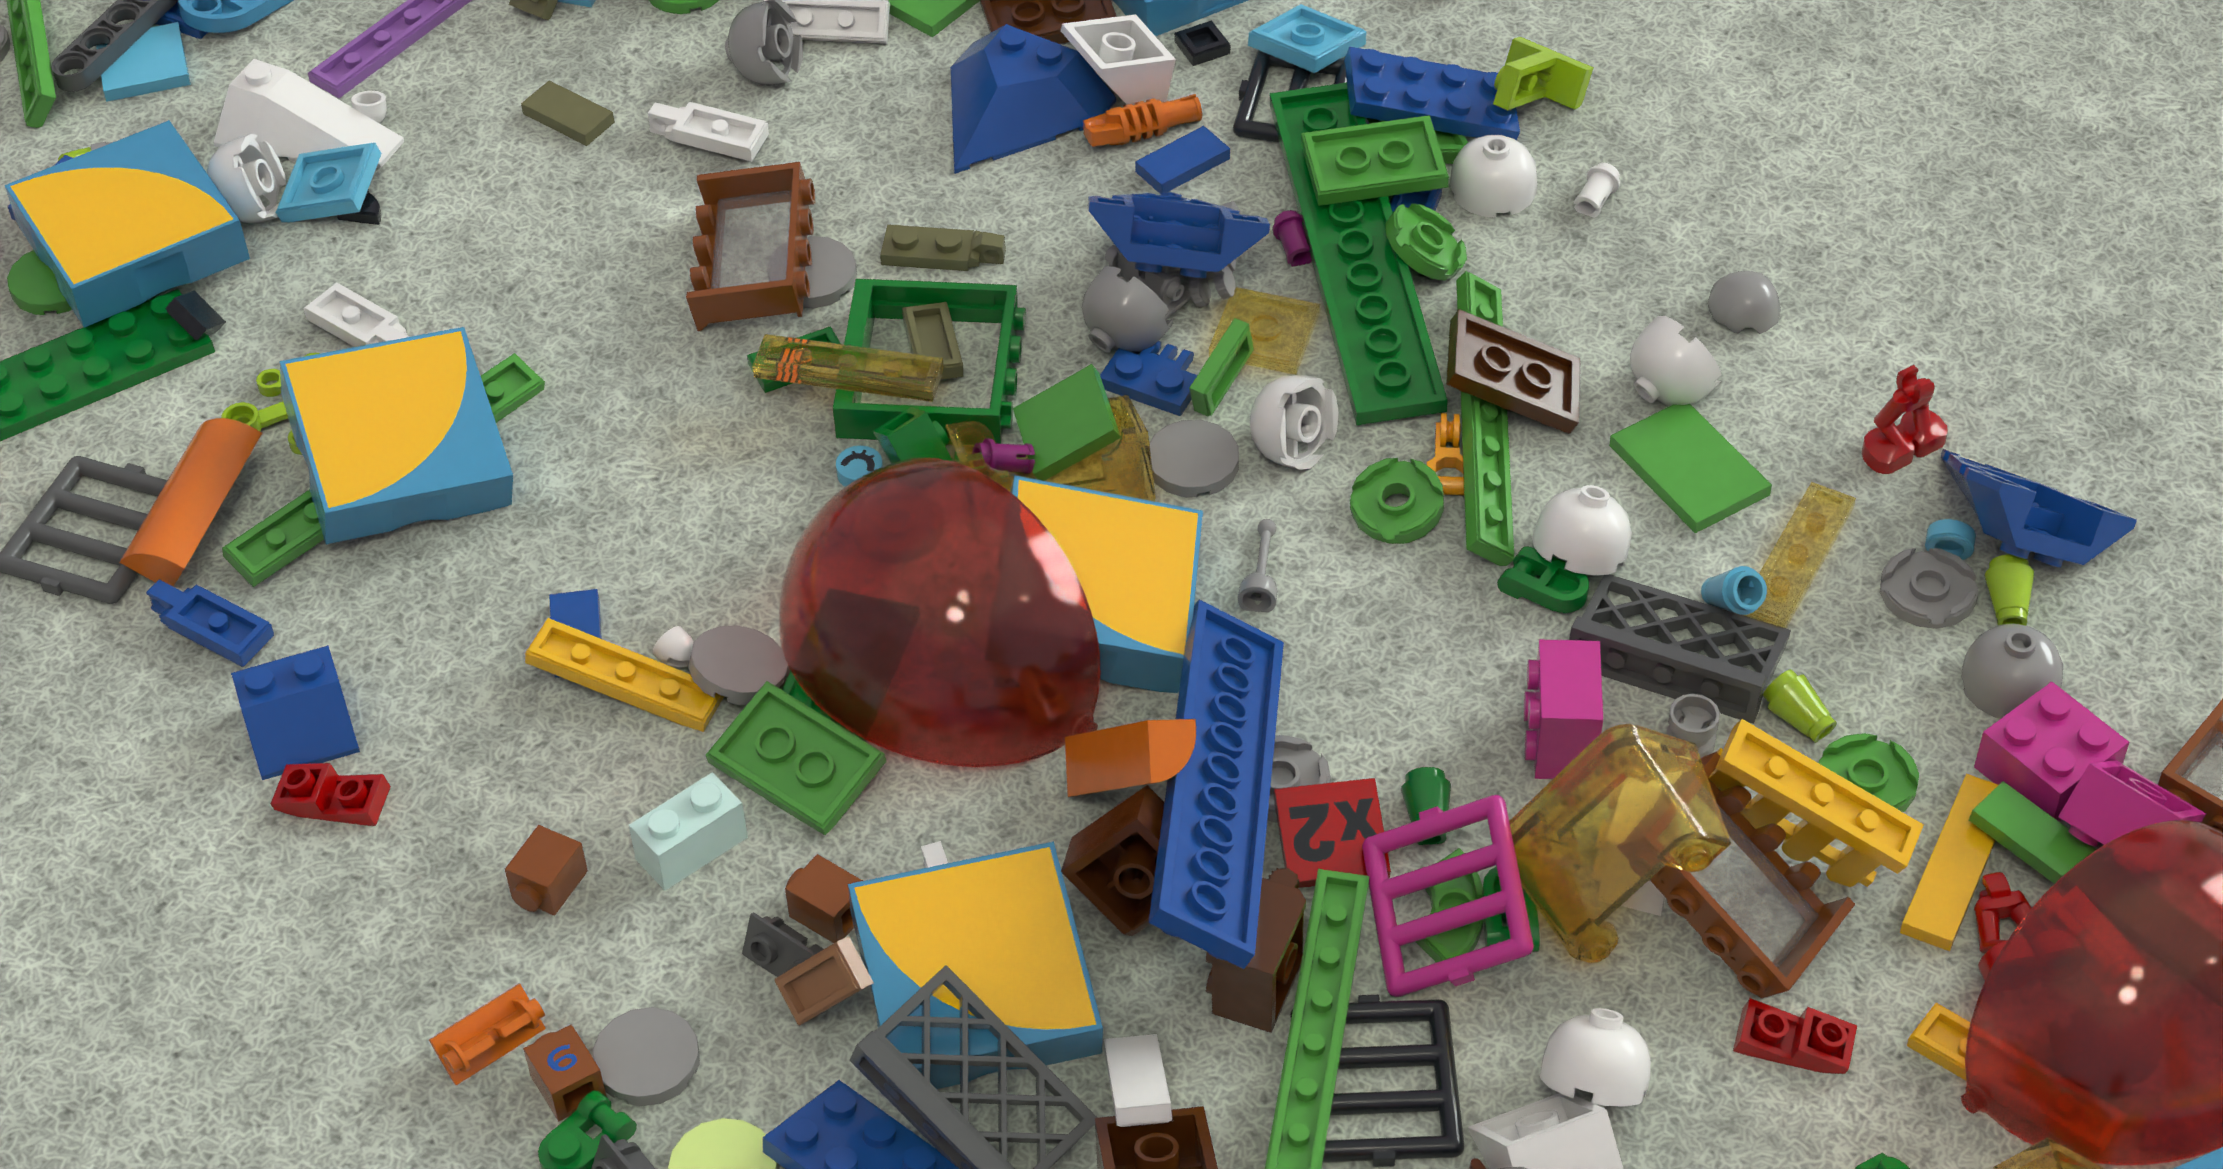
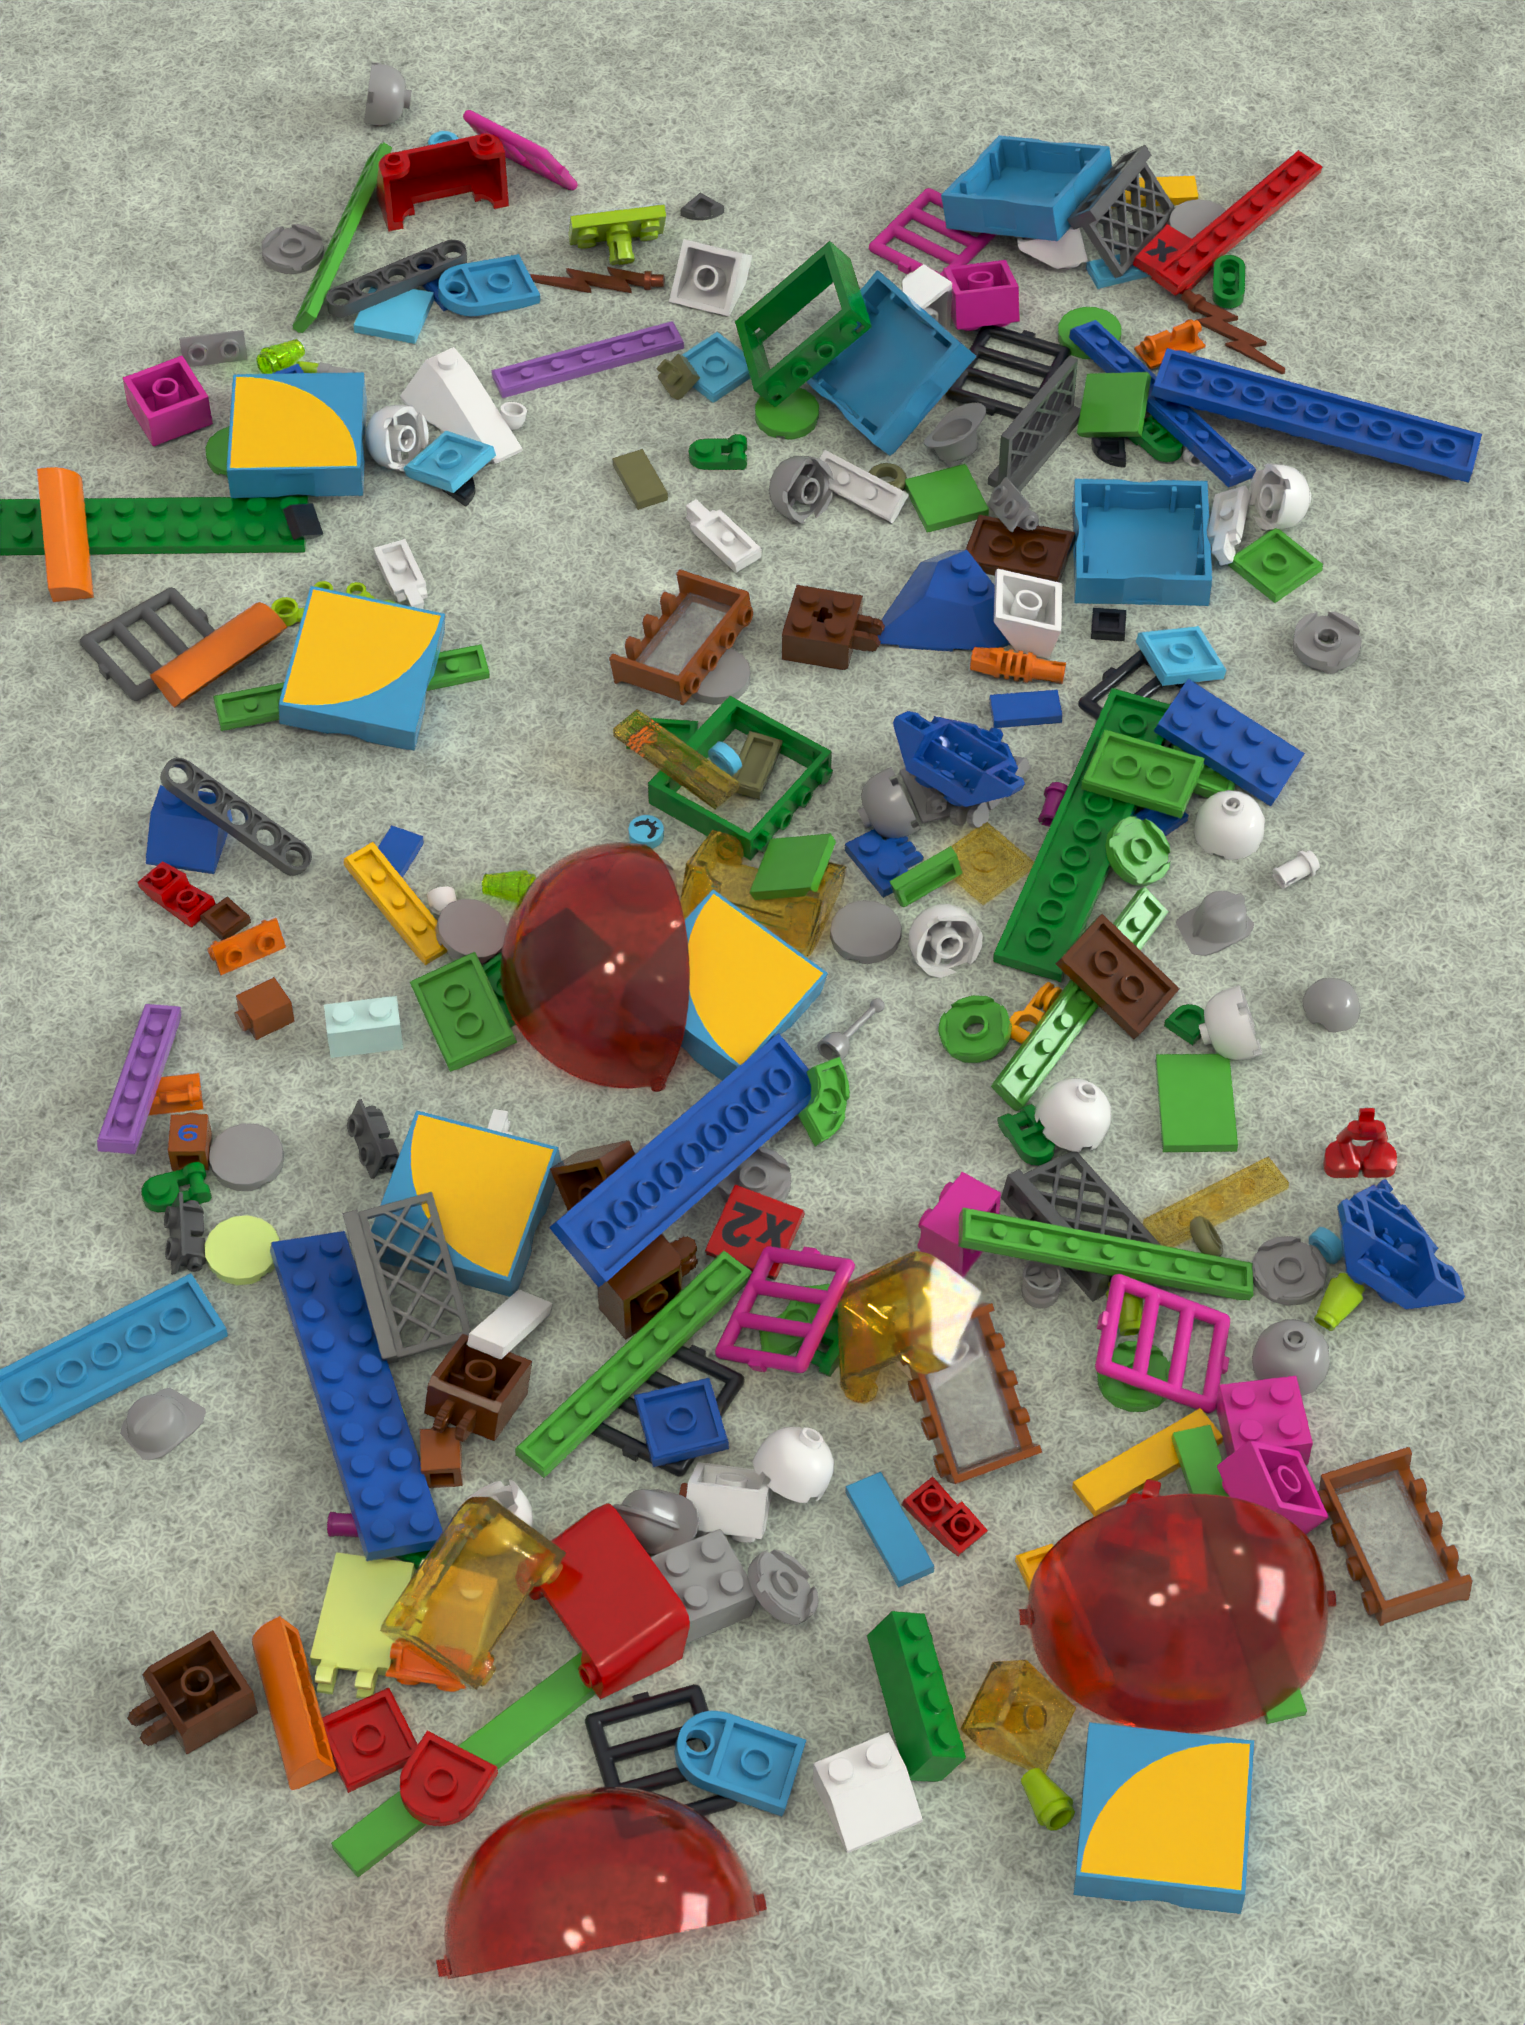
camera: 30 degrees right, 5 degrees up
blue hinge [146,579,274,667] -> none
medium nougat tile [774,936,874,1026] -> none
dark orange brick [785,854,863,943] -> none
green brick [873,407,953,484] -> none
olive hinge [880,224,1006,271] -> none
magenta pin [972,438,1035,476] -> none
orange brick [1065,719,1196,797] -> none
green cone [1401,767,1451,845] -> none
lime bracket [1493,37,1594,110] -> none
yellow fence [1695,719,1924,887] -> none
medium azure cone [1701,566,1767,615] -> none
none -> medium lavender tile [97,1004,181,1154]
none -> dark grey beam [160,757,312,876]
none -> reddish brown tile [200,896,251,941]
none -> orange hinge [207,918,286,975]
none -> clear neon green cone [256,339,305,374]
none -> clear neon green cone [482,870,537,905]
none -> blue tile [634,1378,729,1467]
none -> green plate [688,434,747,470]
none -> medium azure tile [708,741,742,776]
none -> reddish brown hinge [782,584,885,670]
none -> bright green tile [798,1057,850,1146]
none -> dark azure tile [845,1472,934,1588]
none -> bright green tile [958,1207,1254,1301]
none -> dark pink bar [1095,1274,1230,1414]
none -> green tile [1164,1004,1205,1046]
none -> light grey piece [1176,891,1254,956]
none -> olive piece [1190,1216,1223,1256]

